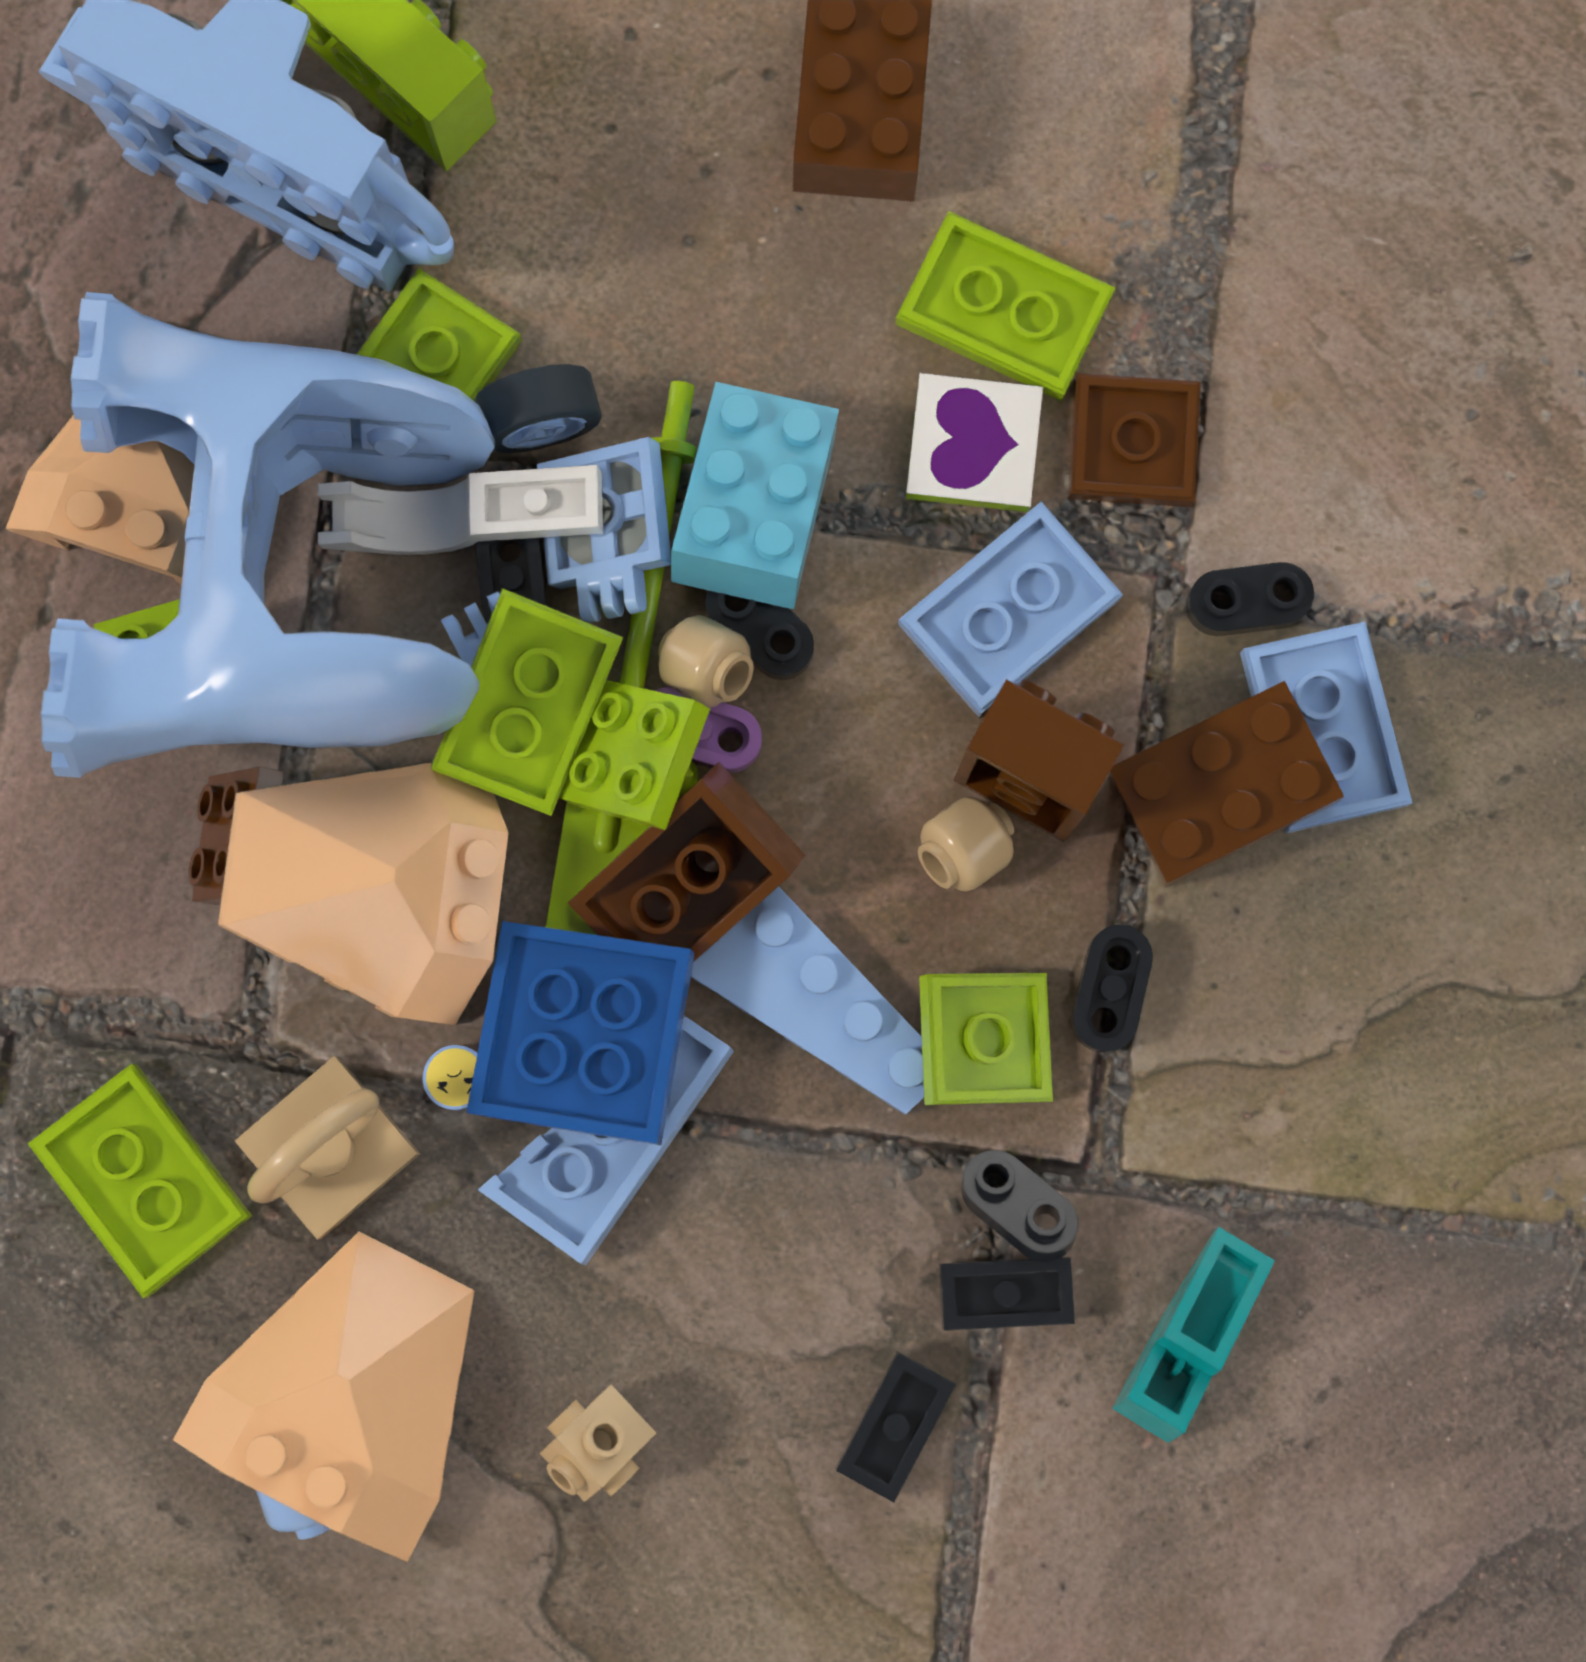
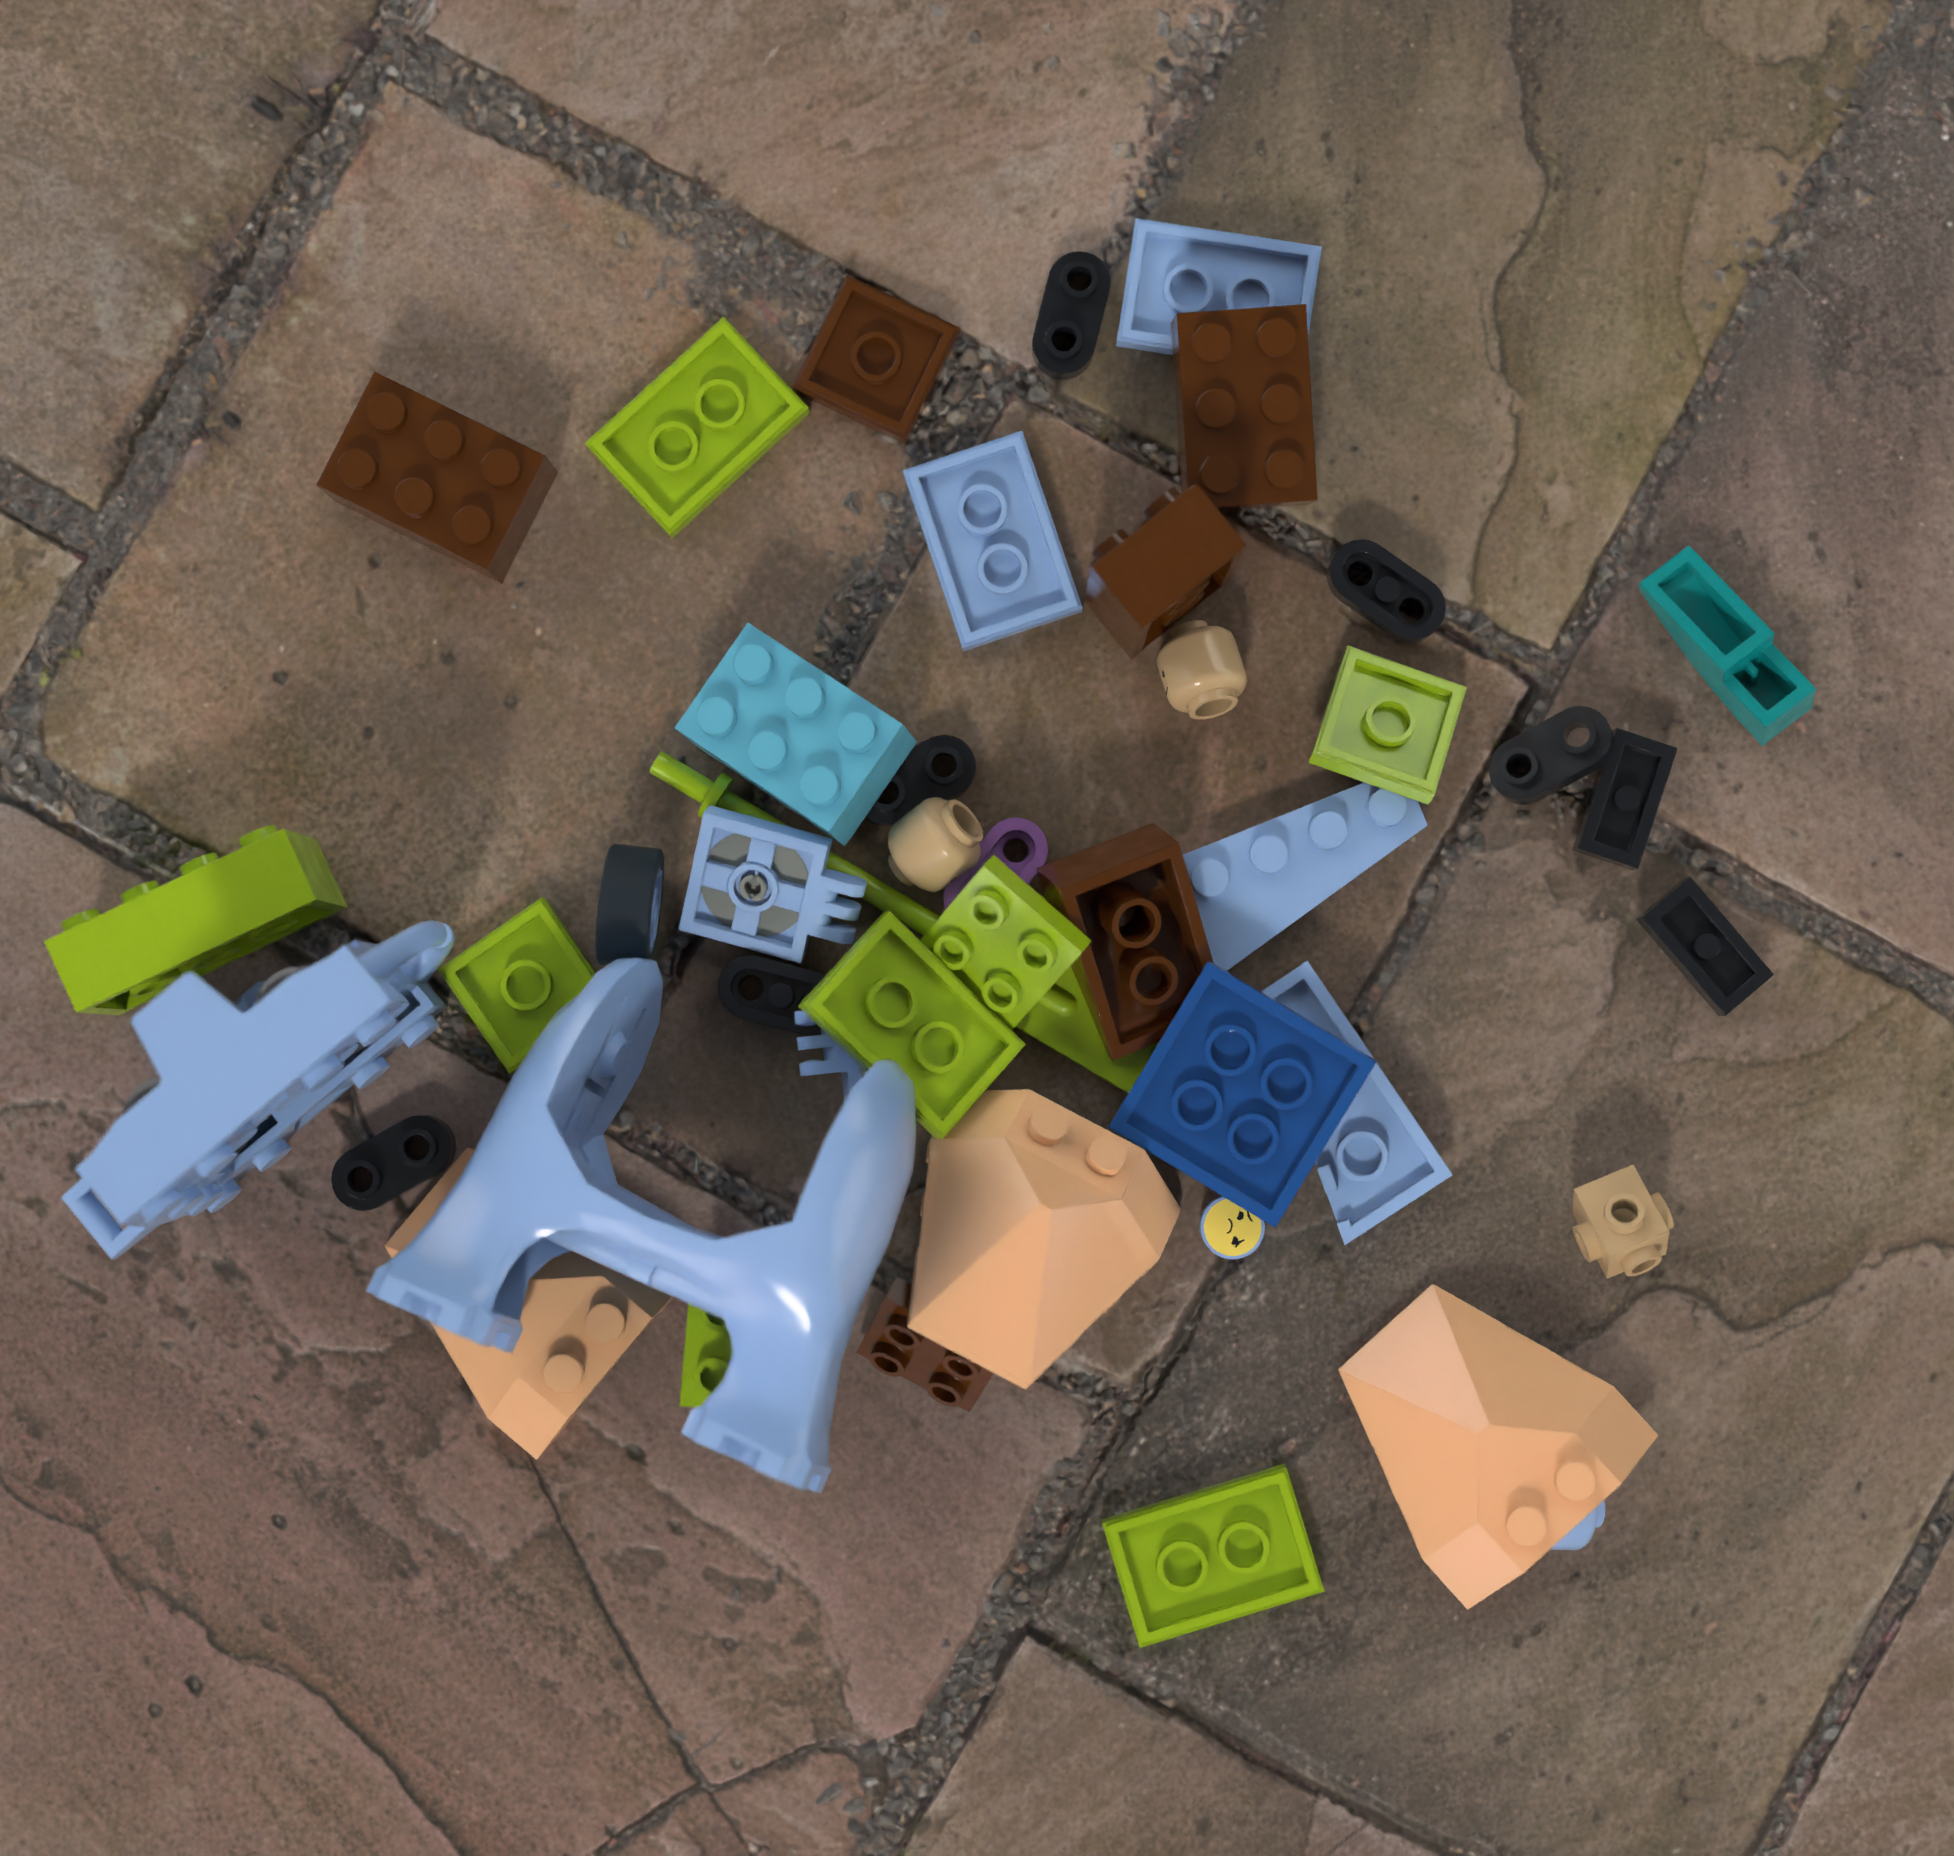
camera: 60 degrees left, 5 degrees up
tan tile [235,1056,420,1240] -> none
white piece [318,465,603,555] -> none
tile [905,373,1043,512] -> none
none -> black plate [331,1115,456,1211]

